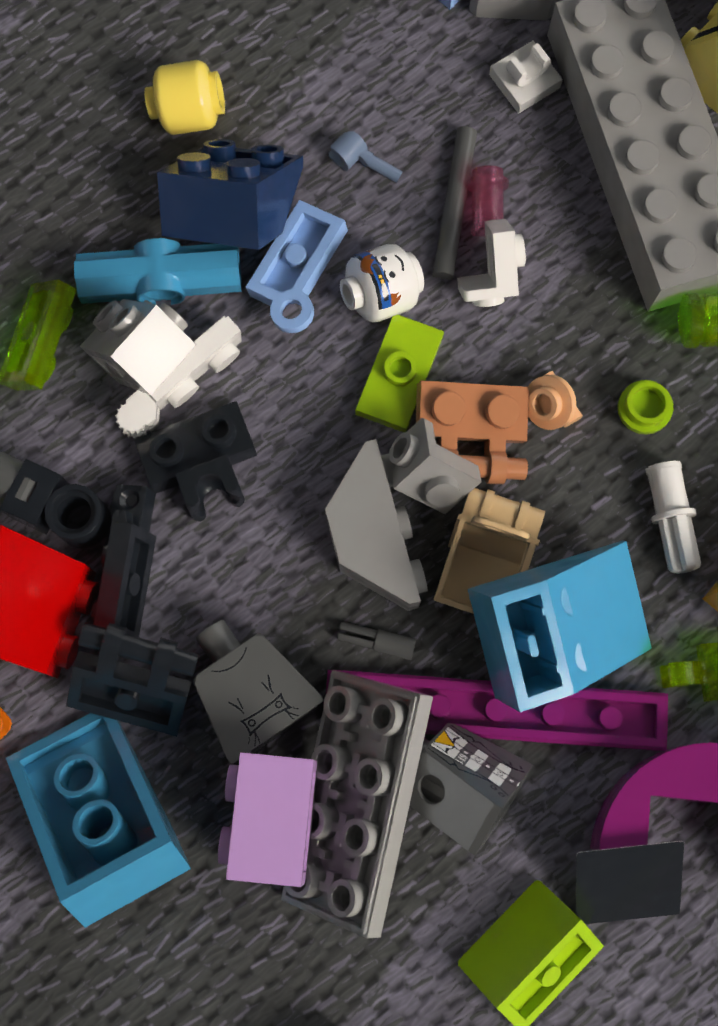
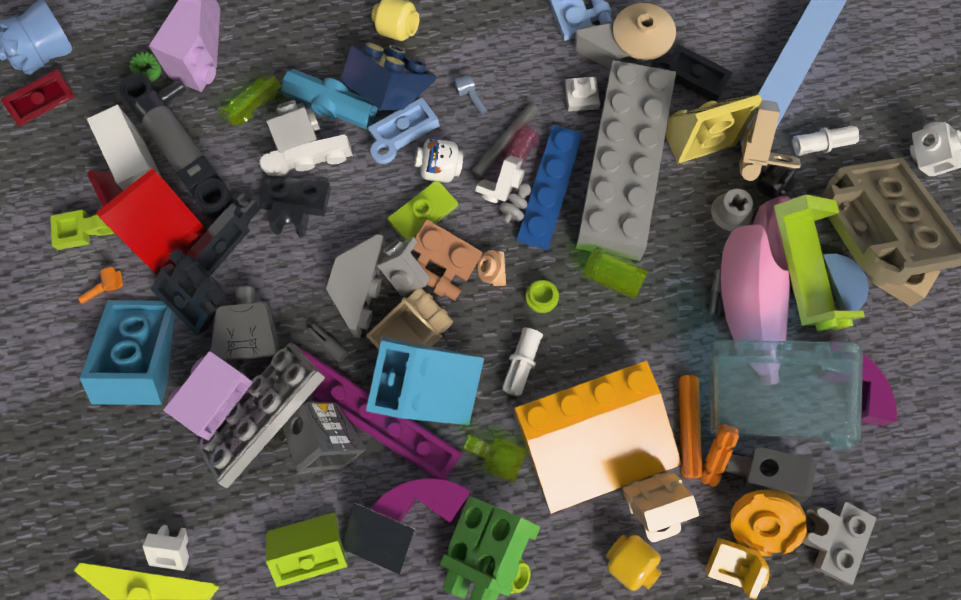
camera: 30 degrees right, 5 degrees down
none -> light grey hair [499,184,531,223]
none -> blue plate [517,125,583,250]

